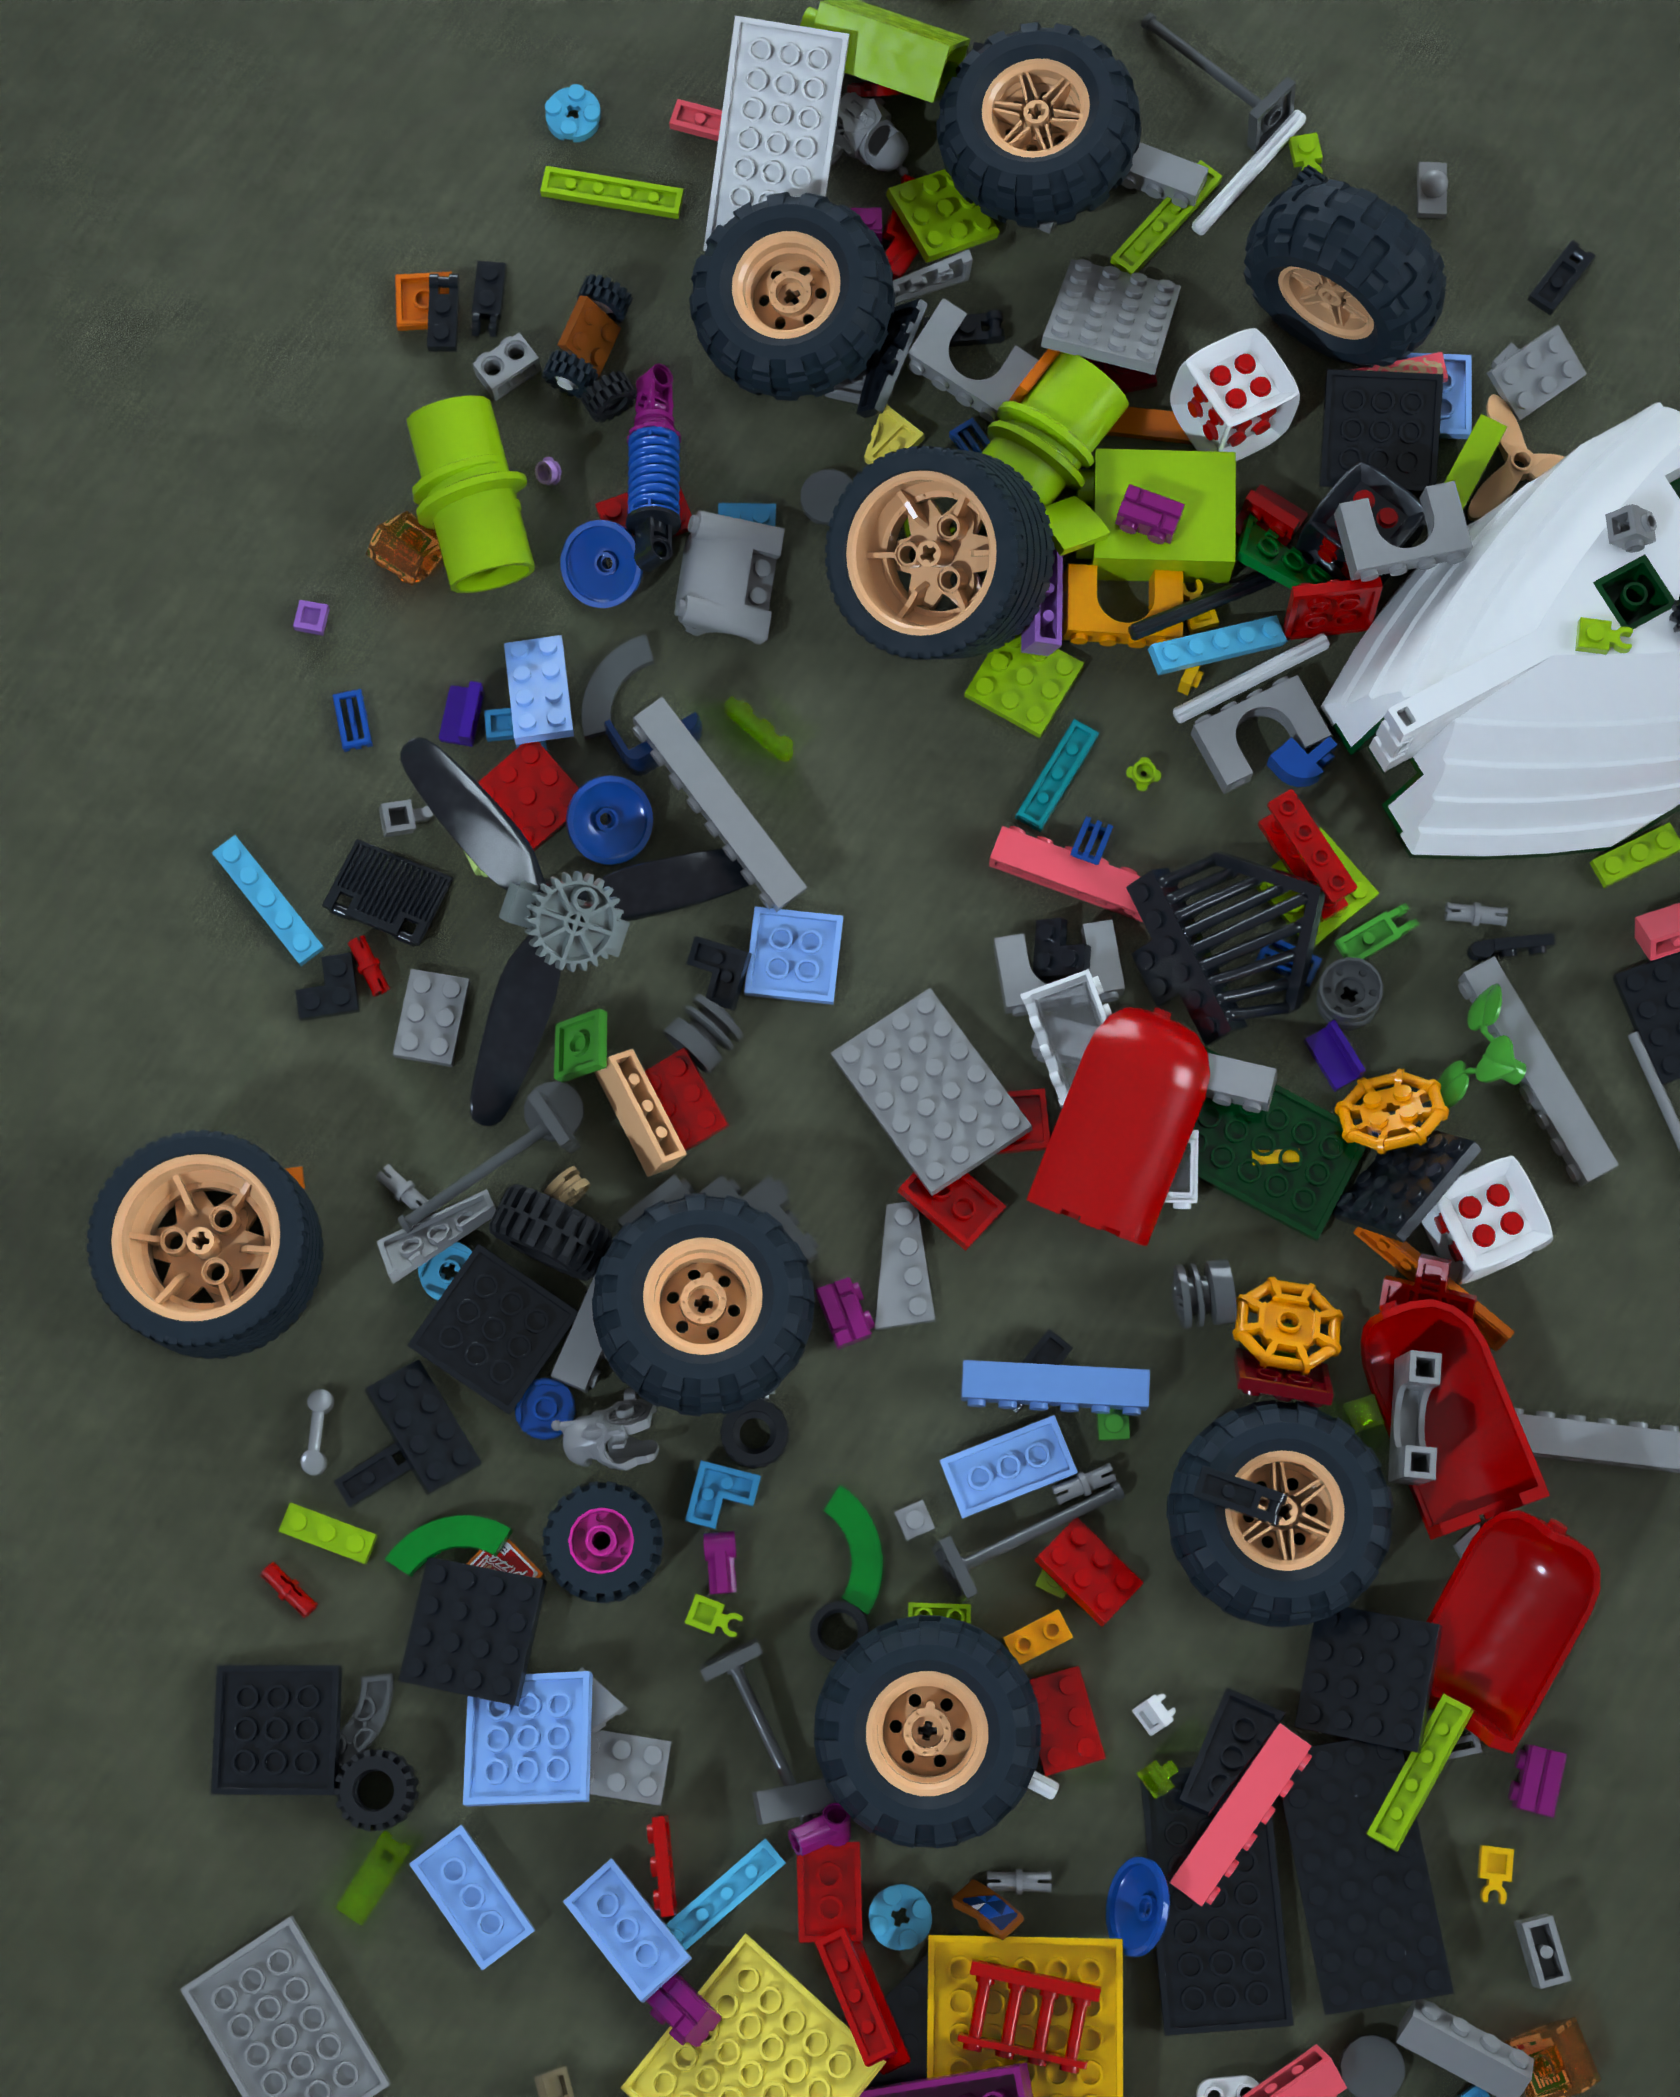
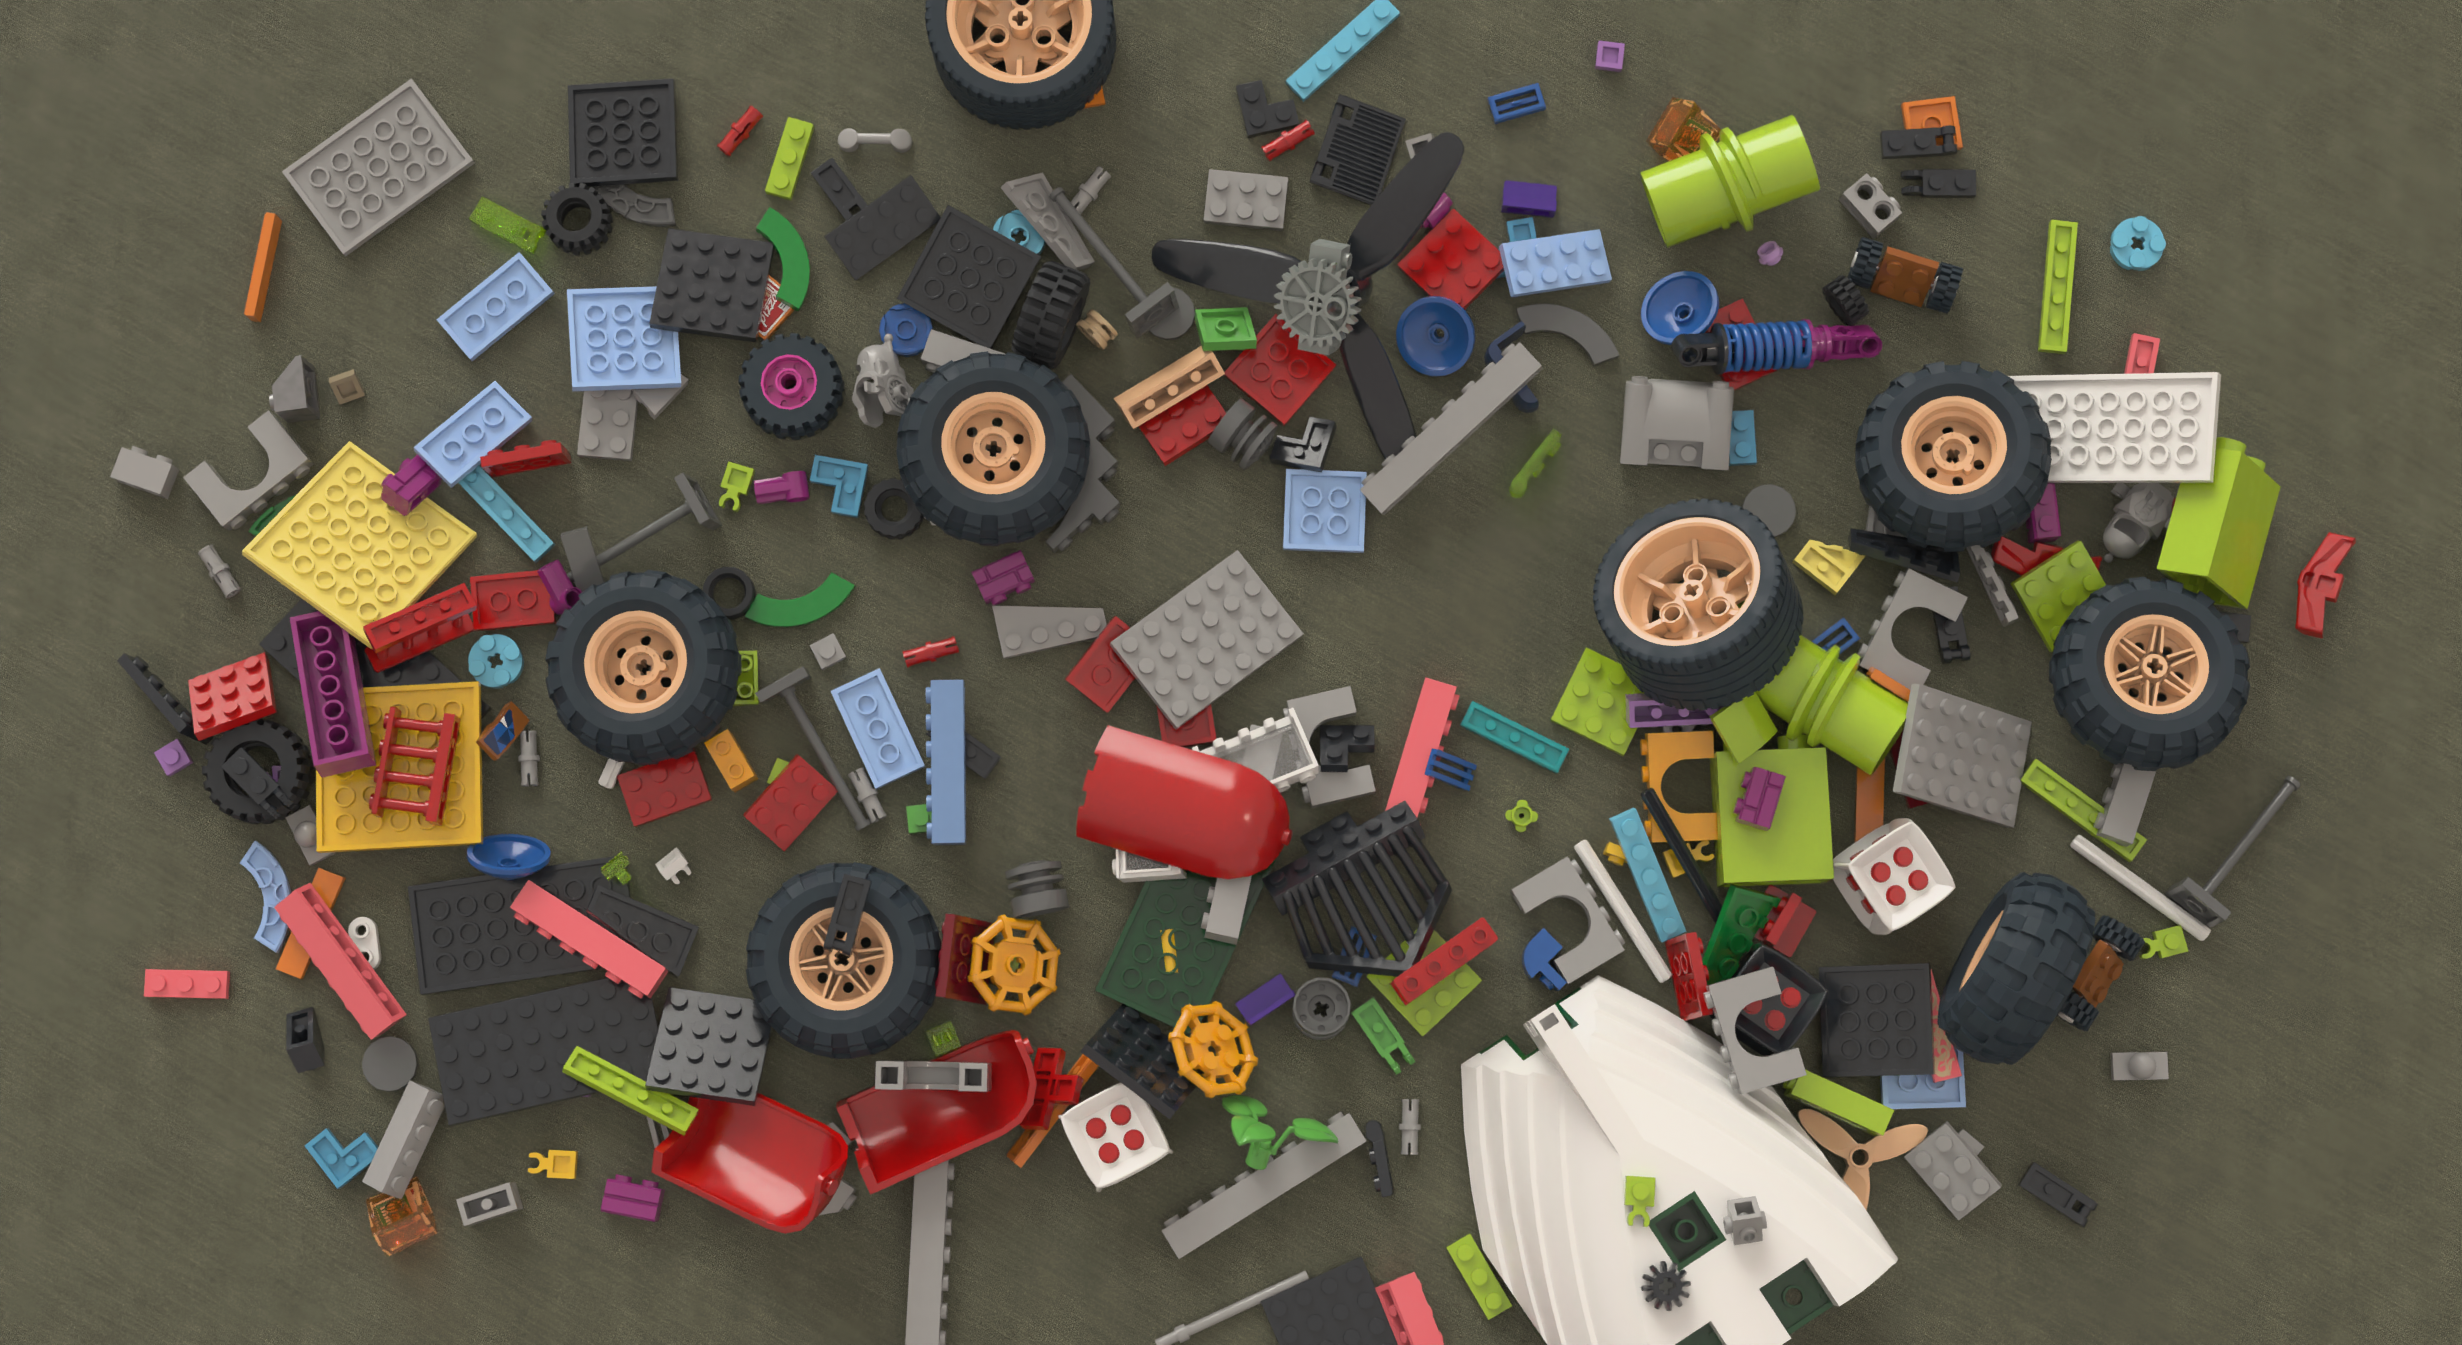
camera: 85 degrees right, 5 degrees up
none -> red pin [902,636,959,668]
none -> red plate [1223,314,1336,426]

